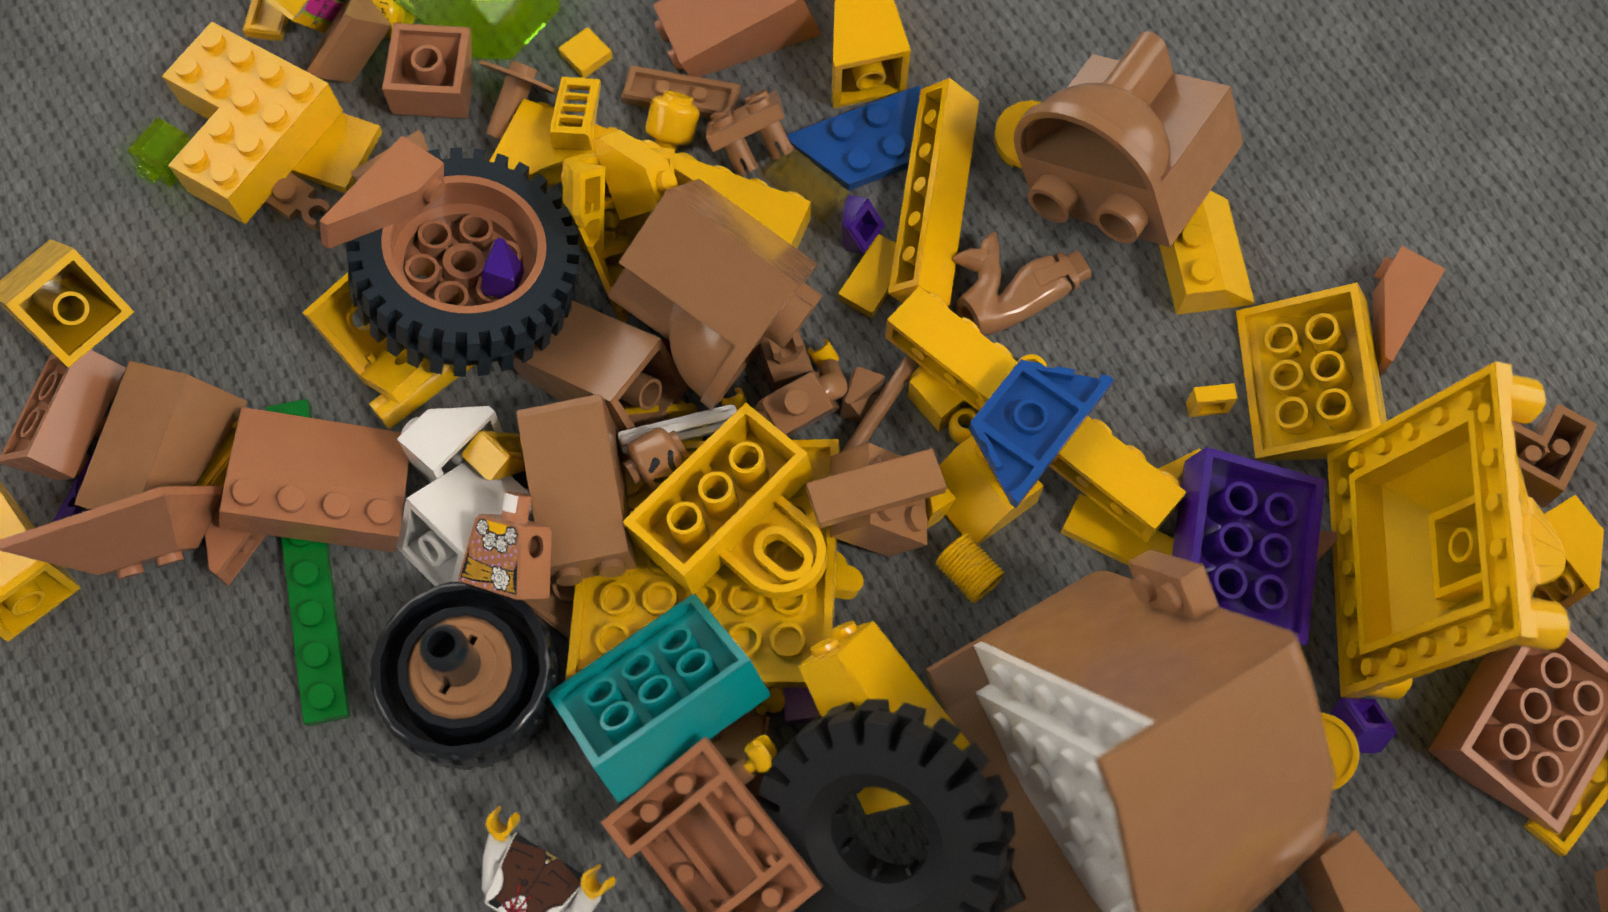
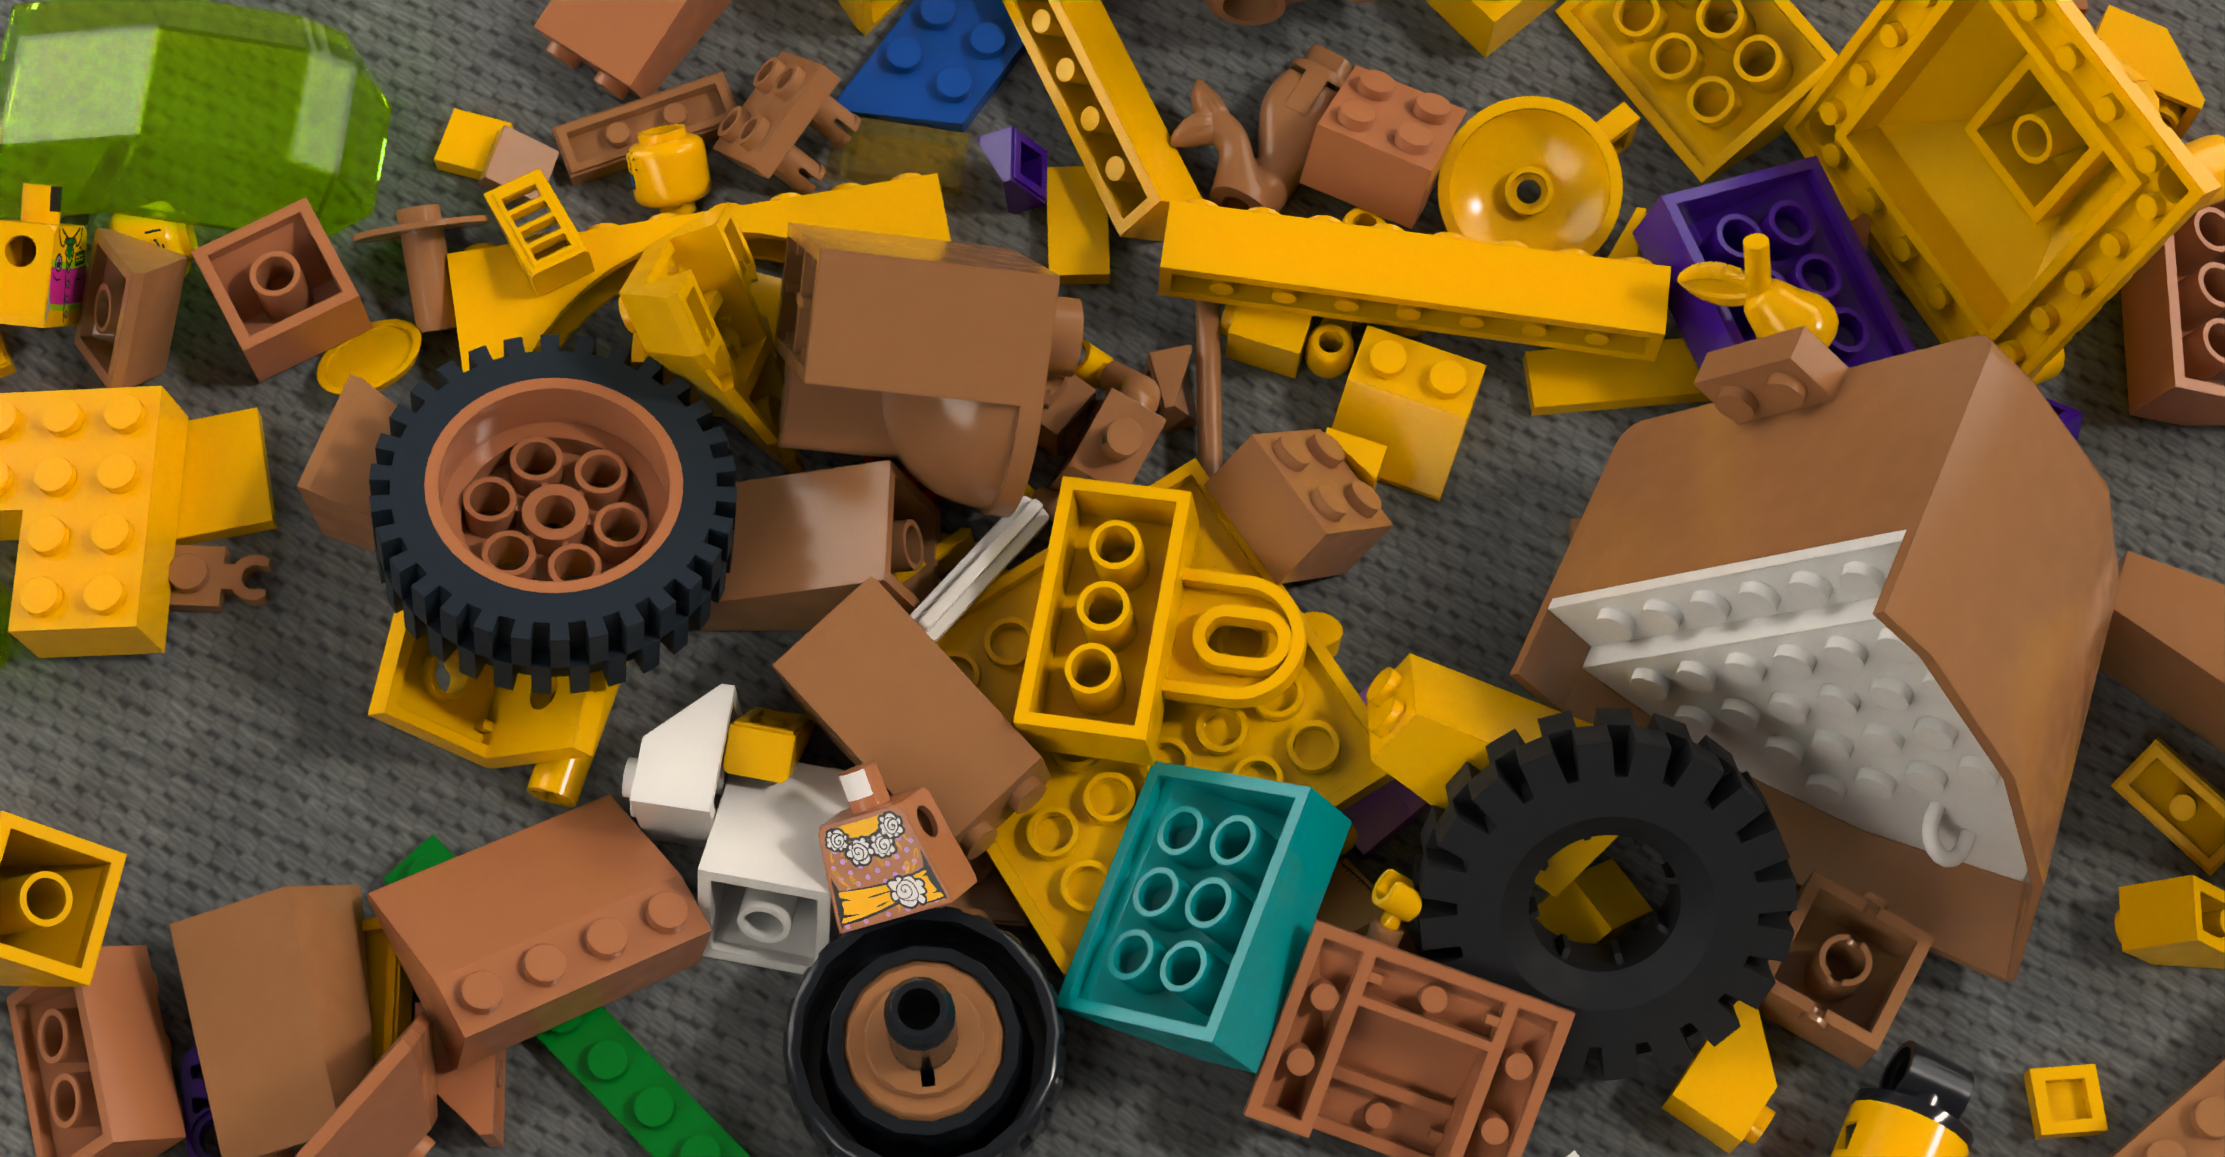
camera: 35 degrees left, 0 degrees up
nougat slope [319,136,446,249] -> none
dark purple slope [481,237,524,299] -> none
yellow slope [592,130,678,220] -> none
medium nougat head [623,427,689,491] -> none
medium nougat tile [806,448,947,528] -> none
yellow piece [935,534,1005,603] -> none
blue wing [969,360,1114,508] -> none
none -> yellow piece [316,319,422,396]
none -> medium nougat tile [477,125,559,205]
none -> nougat brick [1299,65,1467,229]
none -> yellow dish [1438,96,1623,256]
none -> yellow slope [1536,858,1653,944]
none -> yellow piece [1677,233,1839,348]

